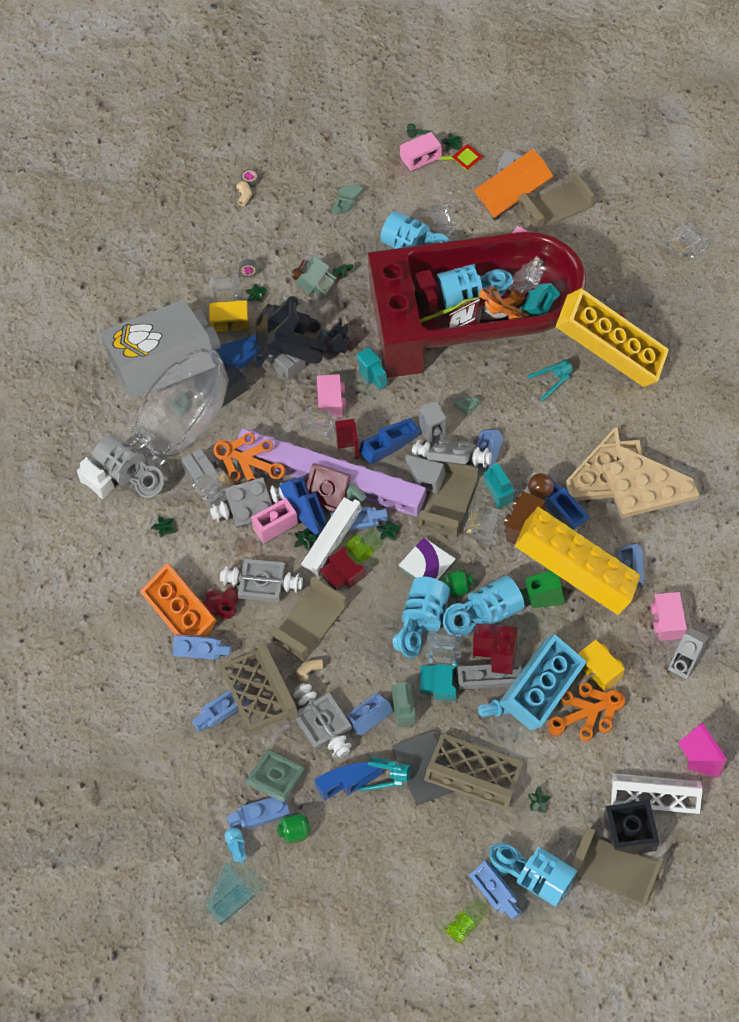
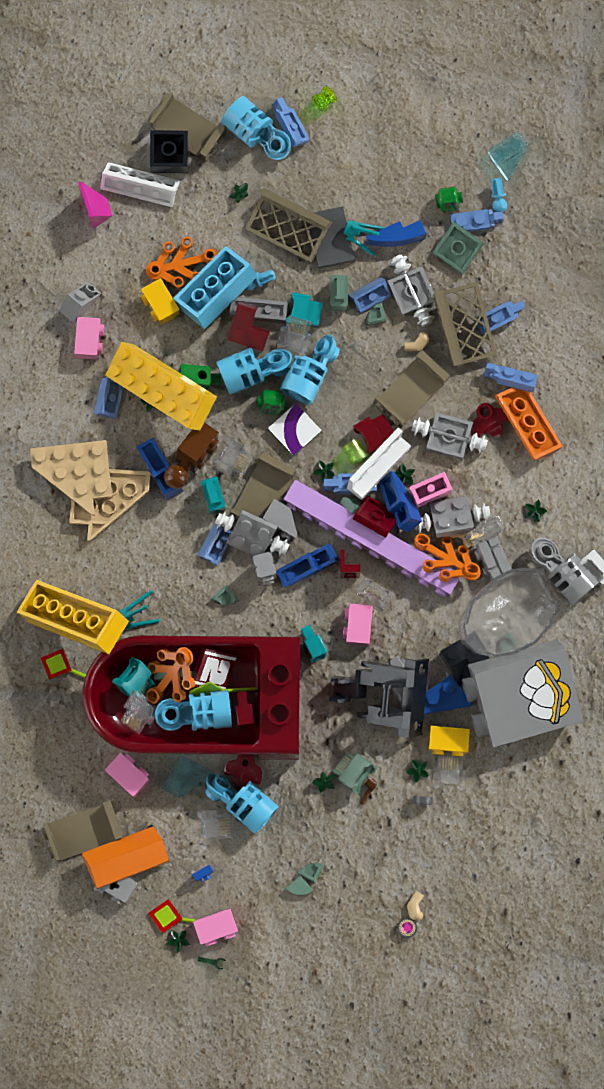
camera: 175 degrees left, 20 degrees up
none -> blue plate [192,865,214,883]
none -> sand green tile [367,302,386,326]

